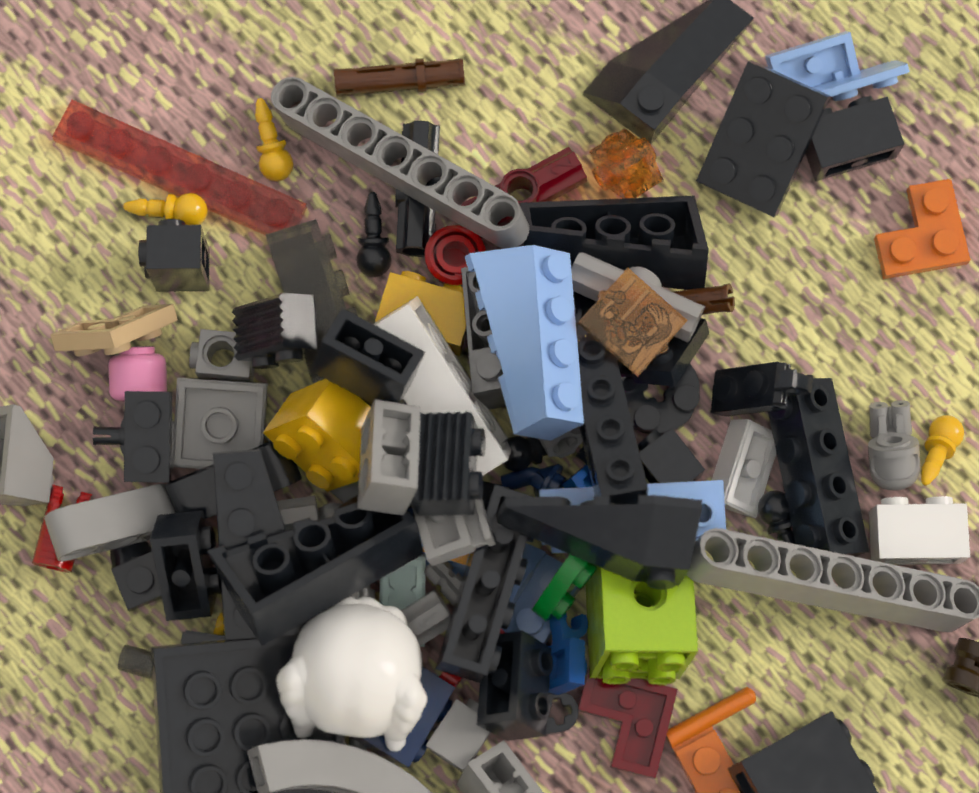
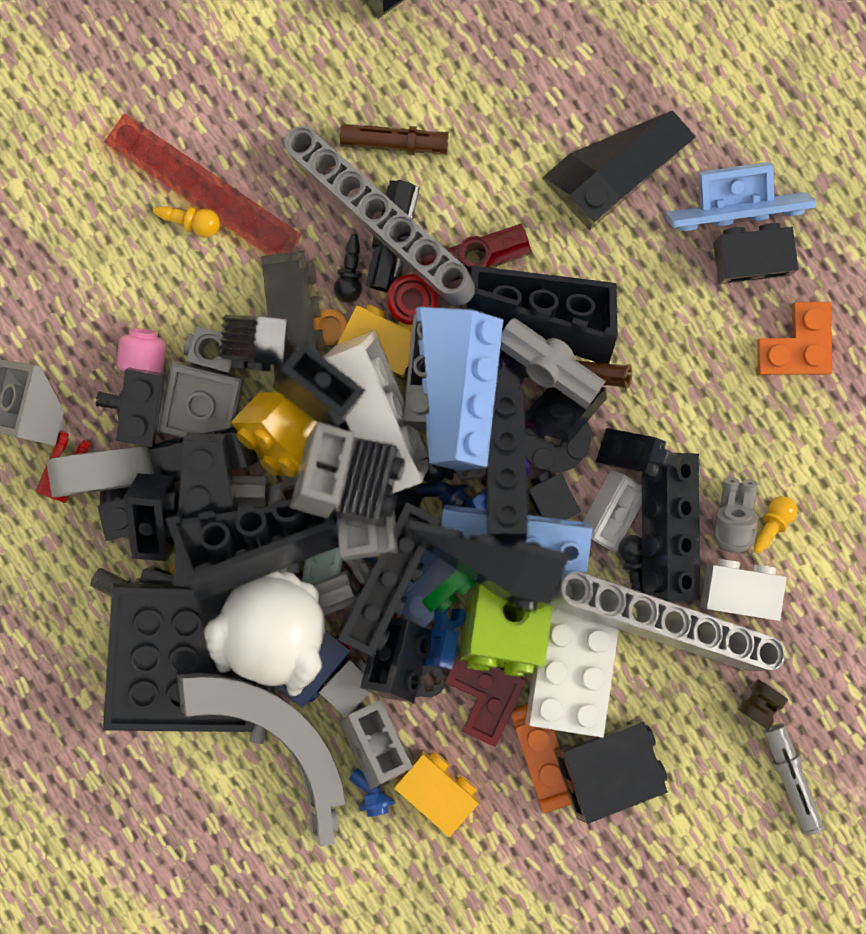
camera: 15 degrees right, 10 degrees up
tan plate [50,304,178,356] -> none
black brick [138,219,210,292] -> none
yellow bar [255,98,293,181] -> none
clear orange piece [578,268,688,377] -> none
clear orange brick [589,128,663,198] -> none
black plate [696,60,831,217] -> none
none -> light orange tile [312,309,347,346]
none -> white brick [525,583,619,738]

